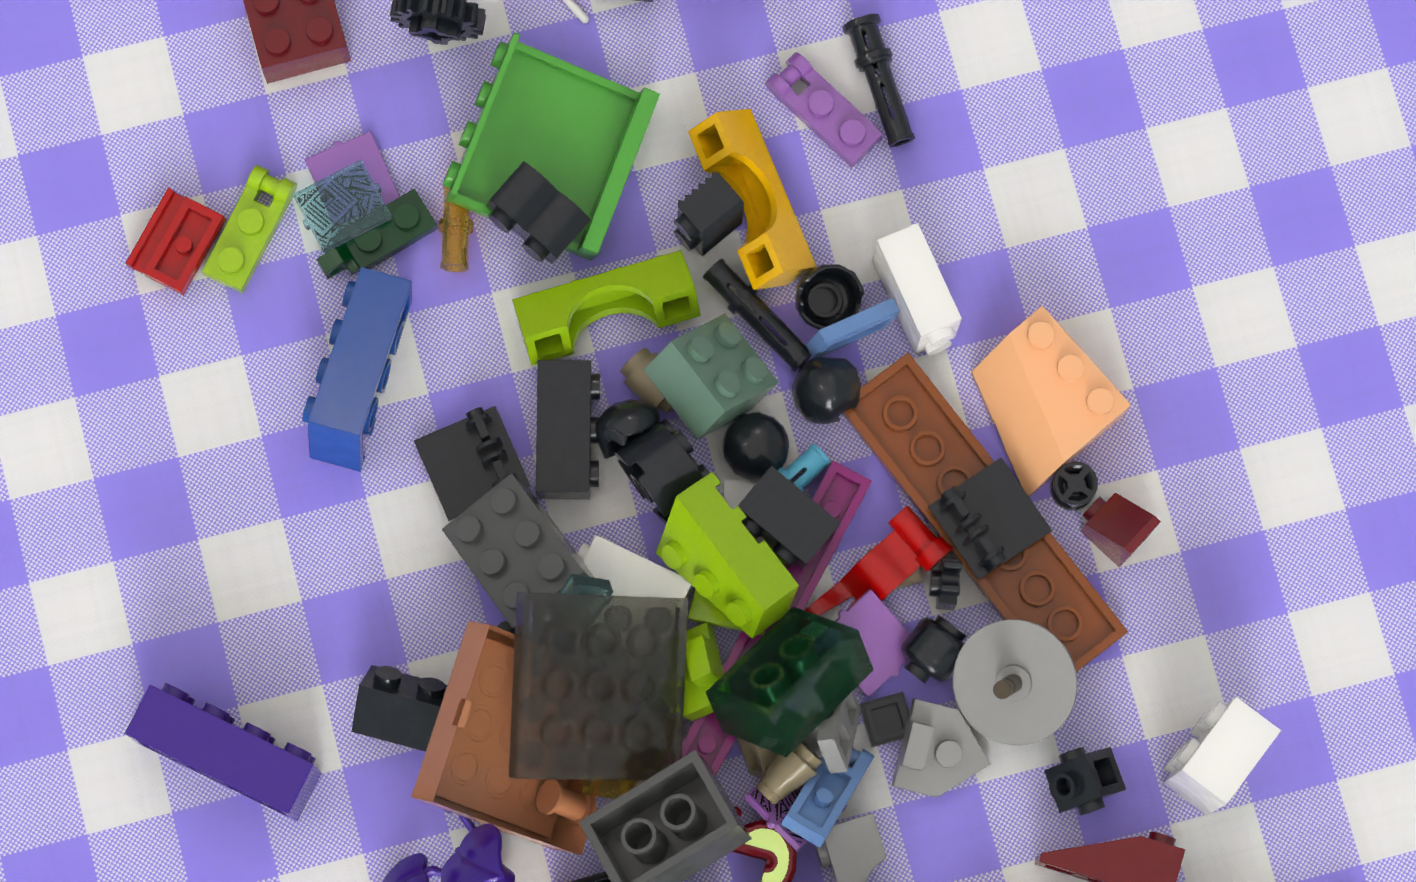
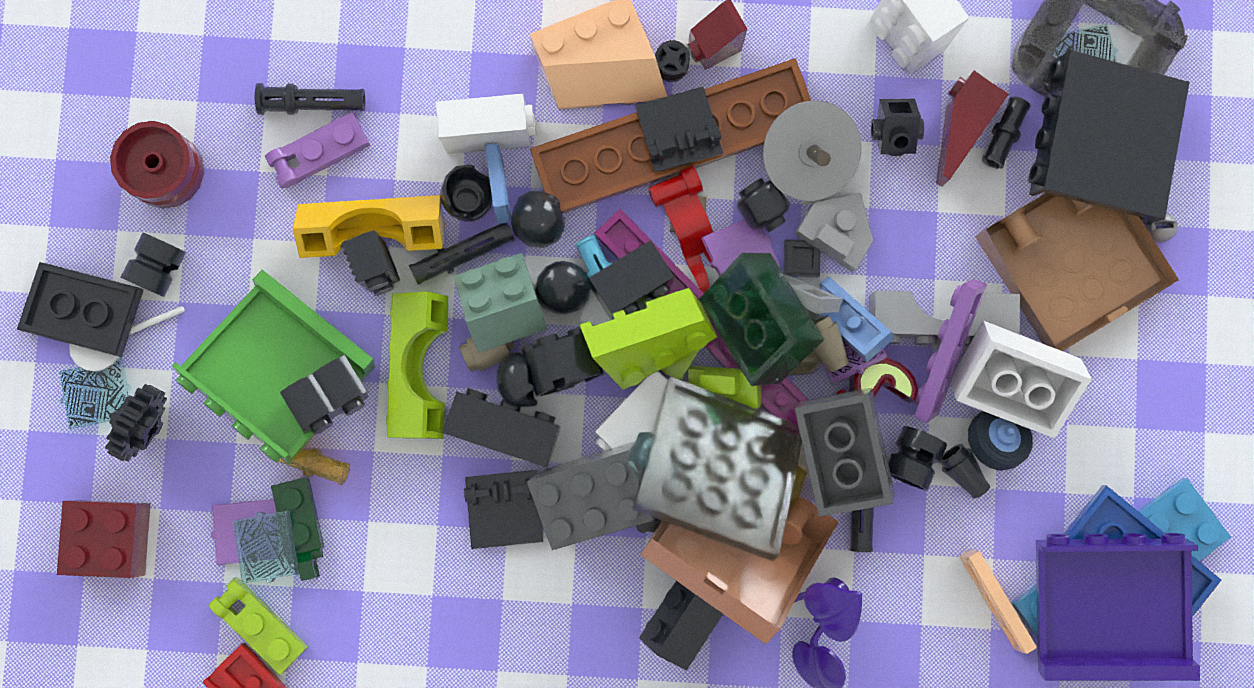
camera: 70 degrees left, 5 degrees up
blue wedge [302,267,412,472] -> none
black plate [929,558,962,611] -> none

